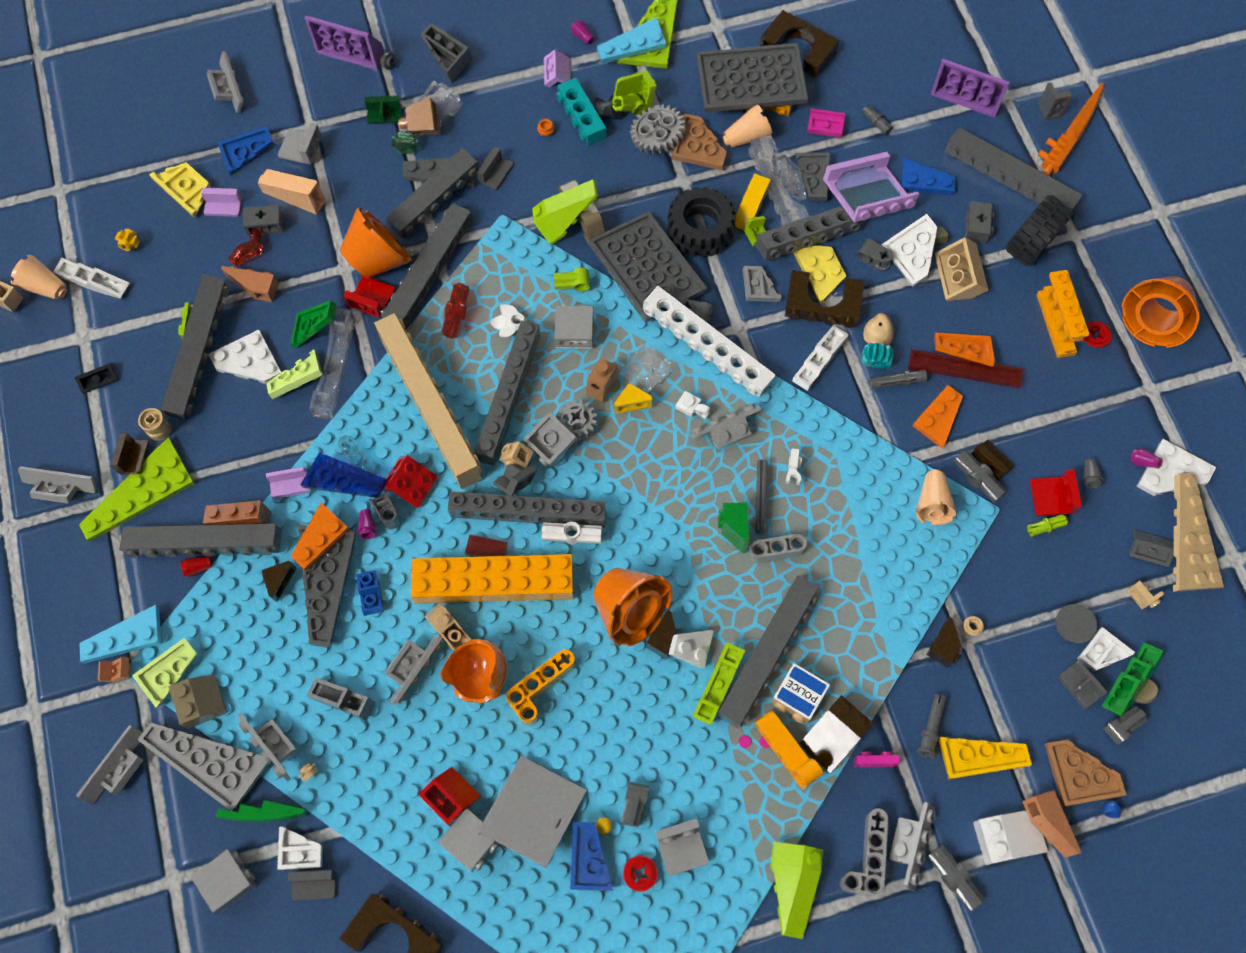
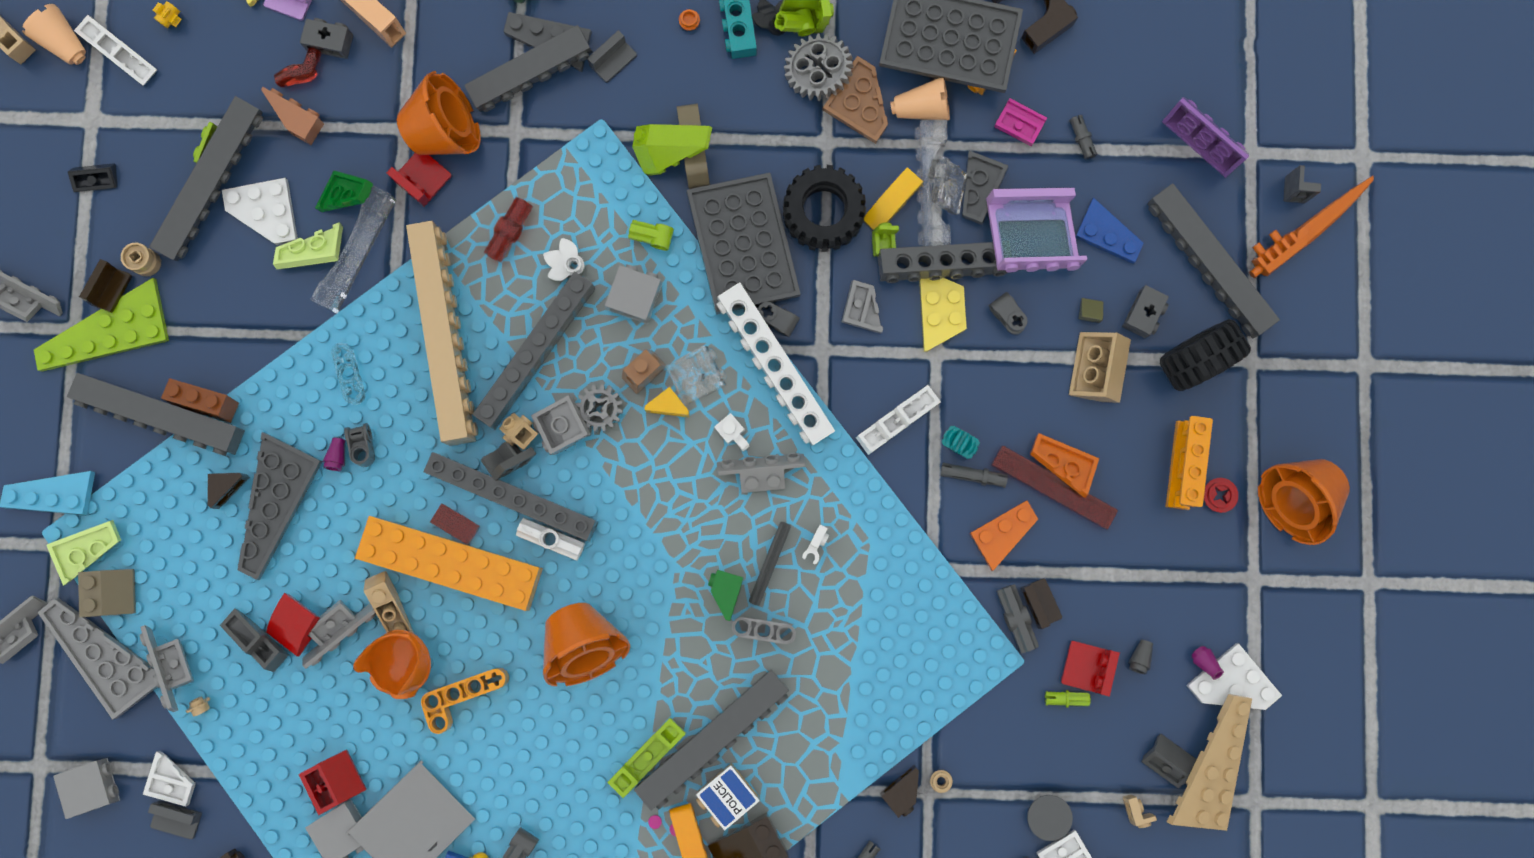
camera: 15 degrees right, 15 degrees up
nougat bracket [98,657,131,683] -> none
red cone [180,556,211,577] -> none
green slope [215,800,309,823] -> none
lavender panel [266,467,312,499] -> none
orange wing [291,503,349,571] -> none
clear blue wing [300,452,387,498] -> none
blue slope [356,570,384,616] -> none
red bracket [380,455,437,508] -> none
dark grey brick [381,203,473,329] -> none
dark brown slope [646,610,677,660] -> none
white wing [669,630,714,668] -> none
dark brown arch [784,270,864,328] -> none
tan hair [863,313,894,346] -> none
white plate [881,214,937,287] -> none
light nougat cone [916,469,957,525] -> none
none -> red slope [266,593,320,657]

